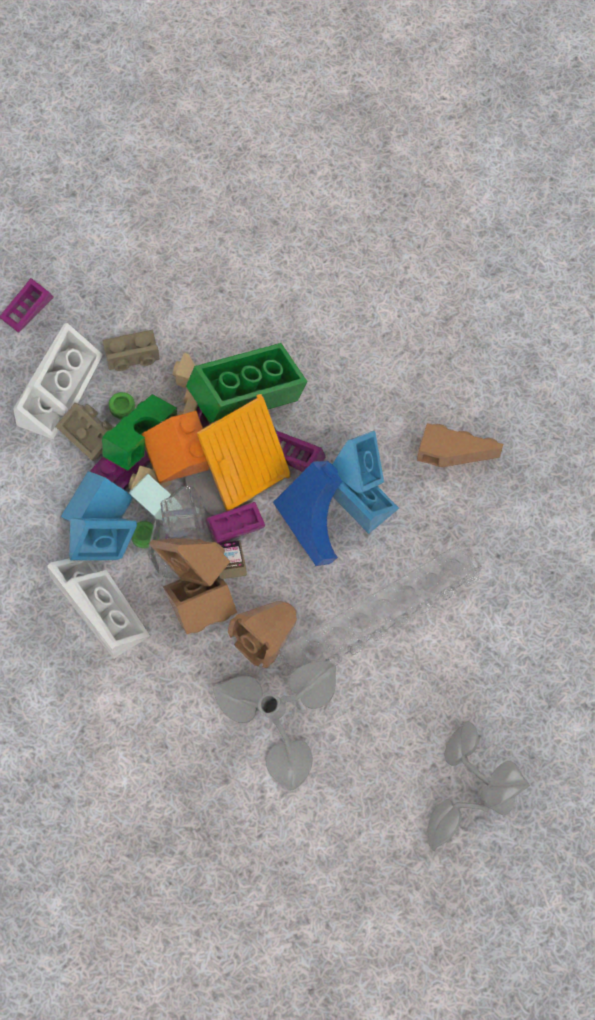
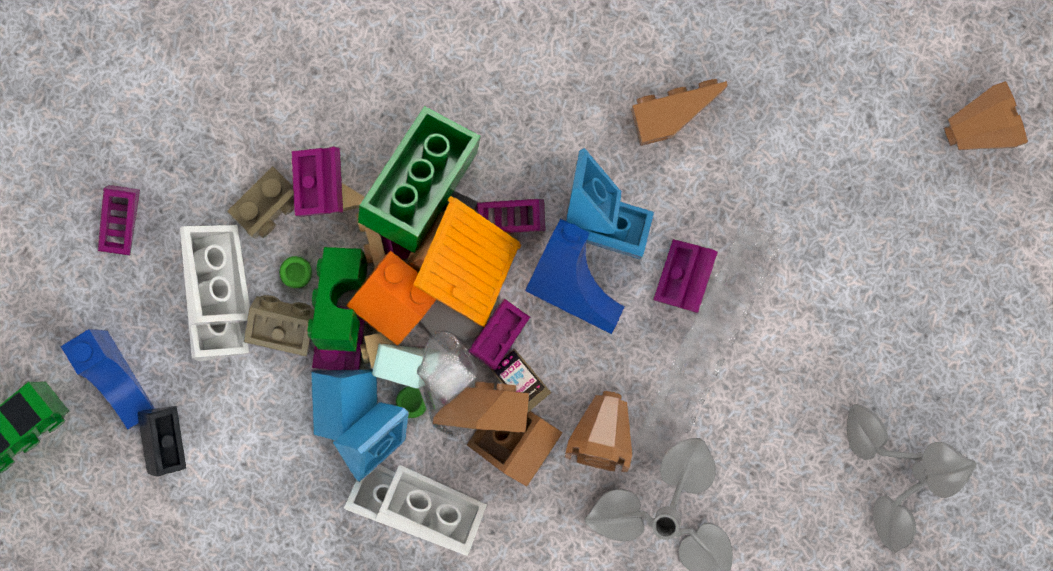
camera: 30 degrees left, 20 degrees up
none -> magenta plate [291,146,343,217]
none -> magenta plate [653,239,718,313]

